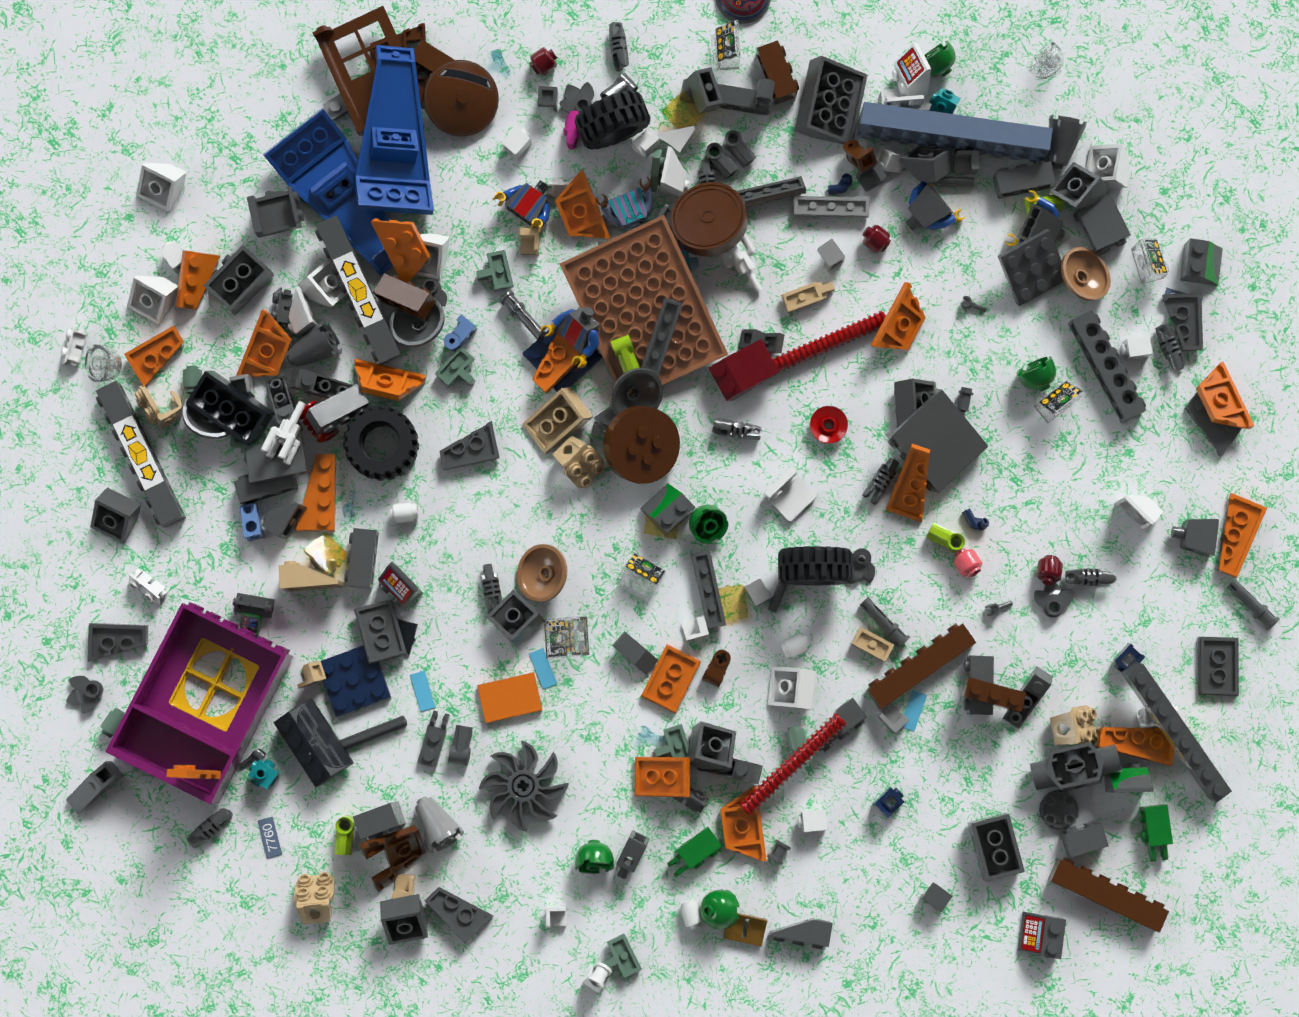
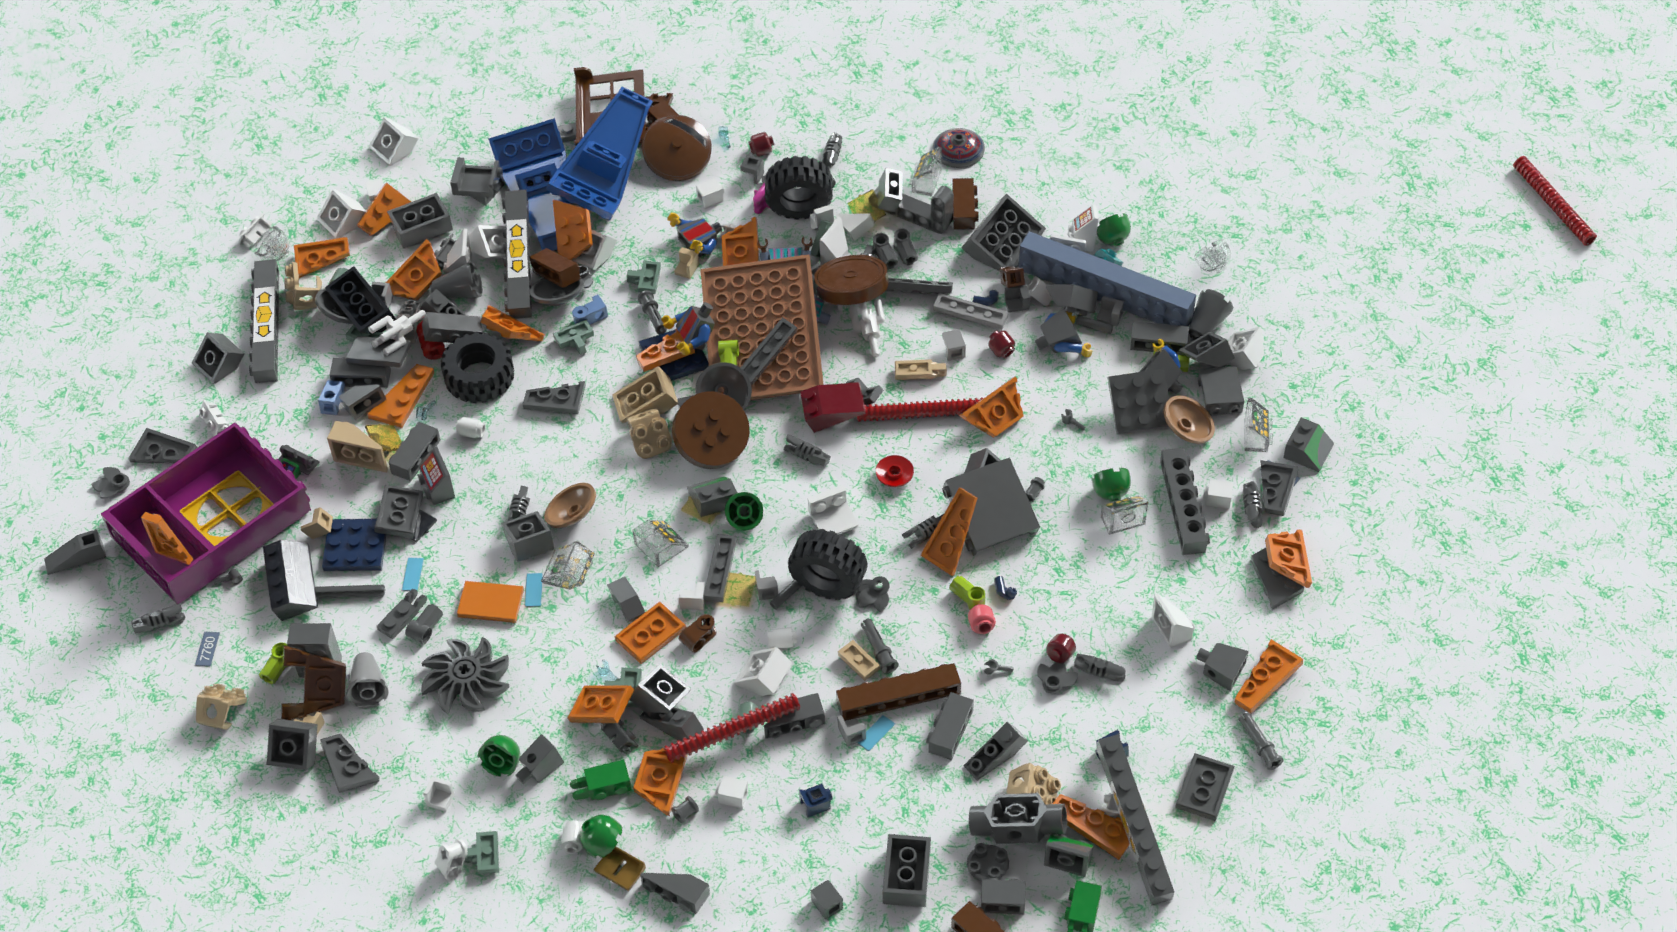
camera: 20 degrees right, 30 degrees down
teal brick [248,759,281,789] -> none
reddish brown brick [960,677,1026,712] -> none

